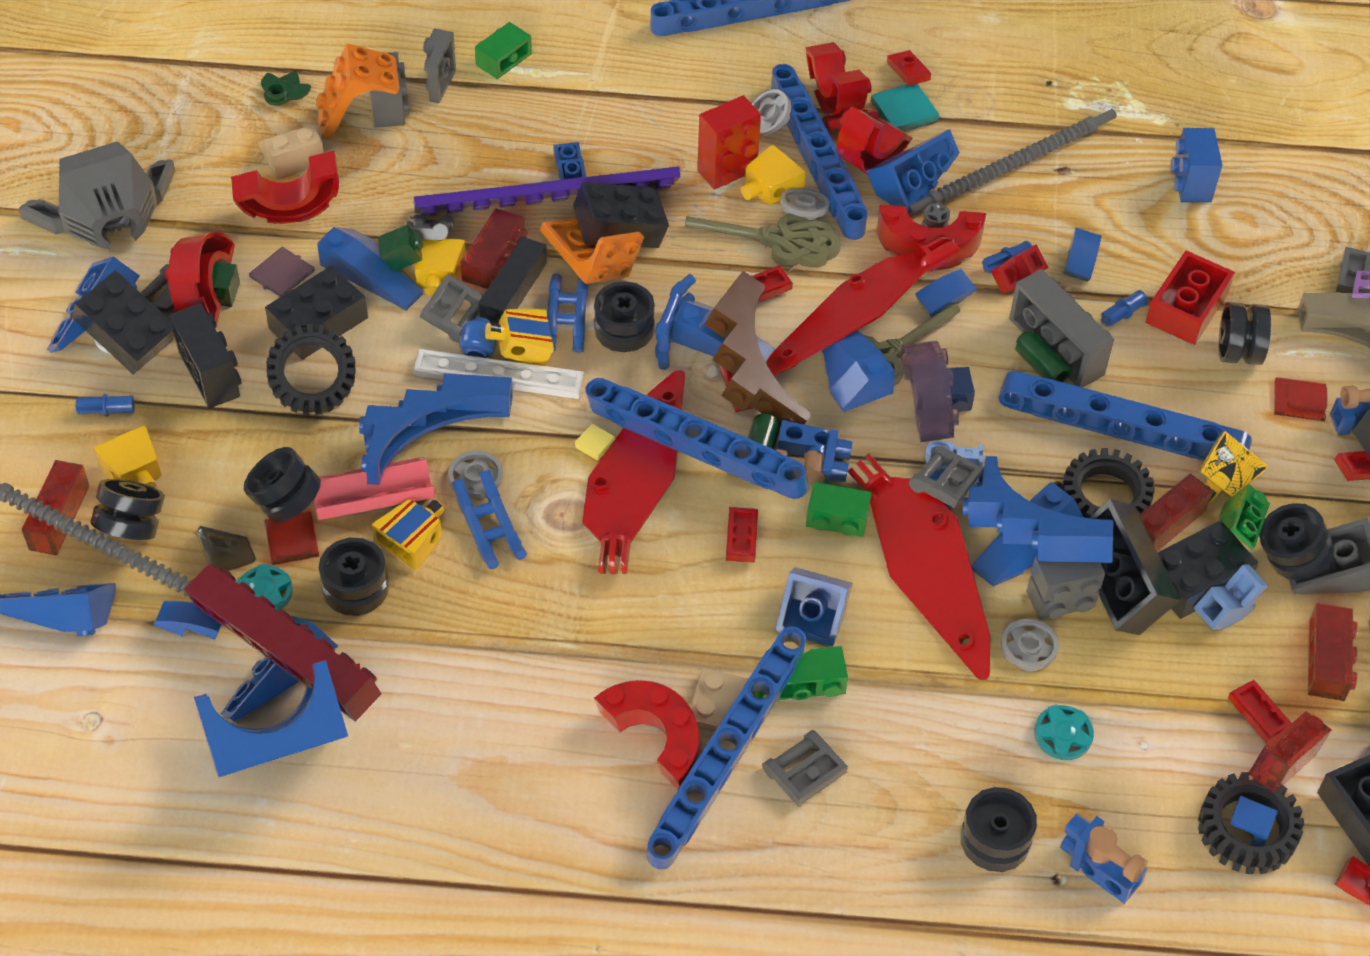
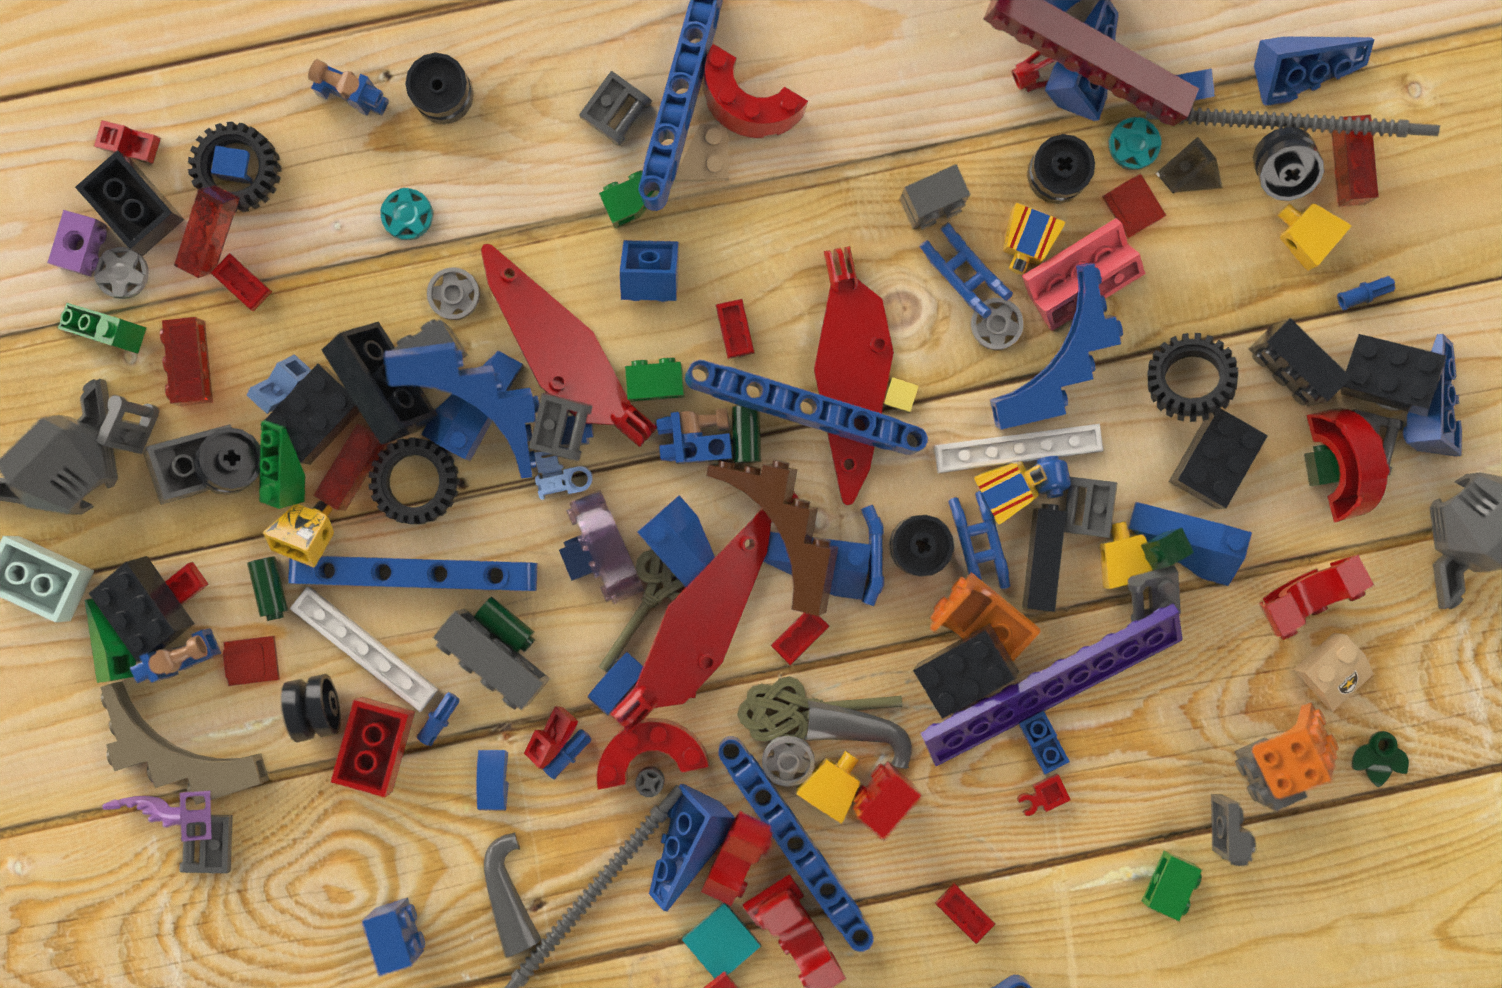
camera: 165 degrees right, 35 degrees up
black wheel [243,447,321,523] -> none
piece [249,247,315,297] -> none
clear red brick [460,208,528,289] -> none
light grey wheel [752,89,791,136] -> none
none -> dark green brick [247,556,288,621]
none -> white tile [290,587,439,712]
none -> dark grey animal [484,833,541,958]
none -> dark grey animal [804,700,912,769]
none -> dark grey piece [899,164,971,230]
none -> red plate [935,883,996,944]
none -> red plate [1016,773,1071,816]

